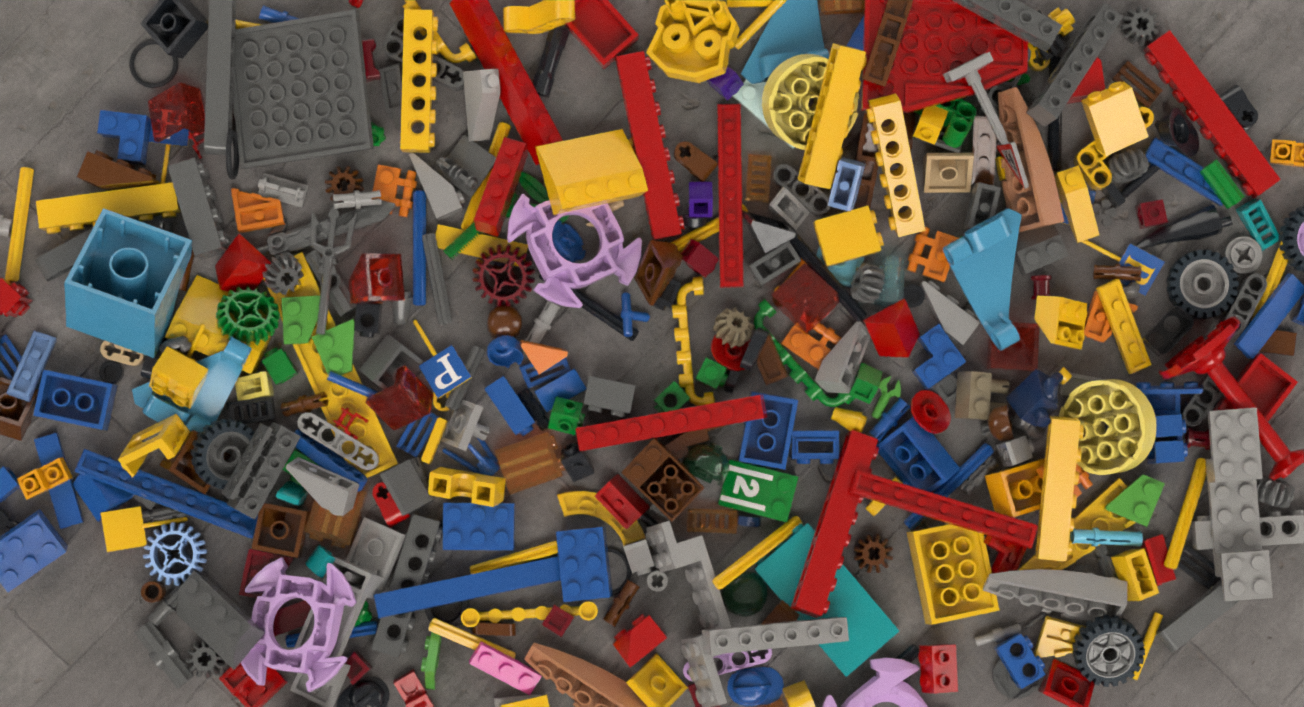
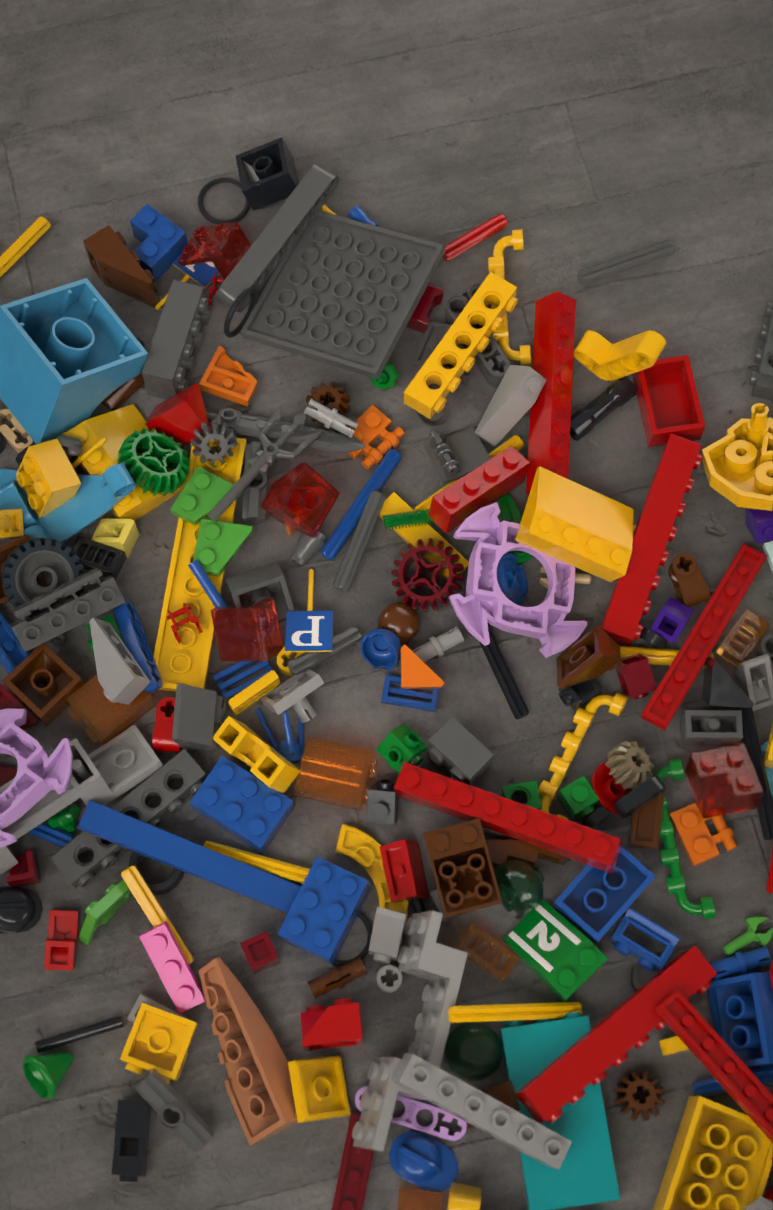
camera: 35 degrees right, 15 degrees down
yellow brick [36,182,181,234] -> none
light grey hinge [258,173,308,208] -> none
green brick [262,348,299,386] -> none
teal slope [276,481,308,505] -> none
reddish brown pin [281,392,329,417] -> none
light grey beam [297,413,379,470] -> none
teal slope [305,543,335,578] -> none
black brick [354,303,383,338] -> none
light grey slope [409,153,466,221] -> none
yellow bar [461,601,598,627] -> none
reddish brown beam [471,622,516,636] -> none
blue brick [485,376,536,437] -> none
black axle [518,388,549,431] -> none
blue slope [535,368,586,412] -> none
blue piece [621,292,650,337] -> none
dark blue tile [737,516,761,527] -> none
light grey slope [815,321,870,393] -> none
yellow cone [831,407,867,433] -> none
green brick [848,362,882,404] -> none

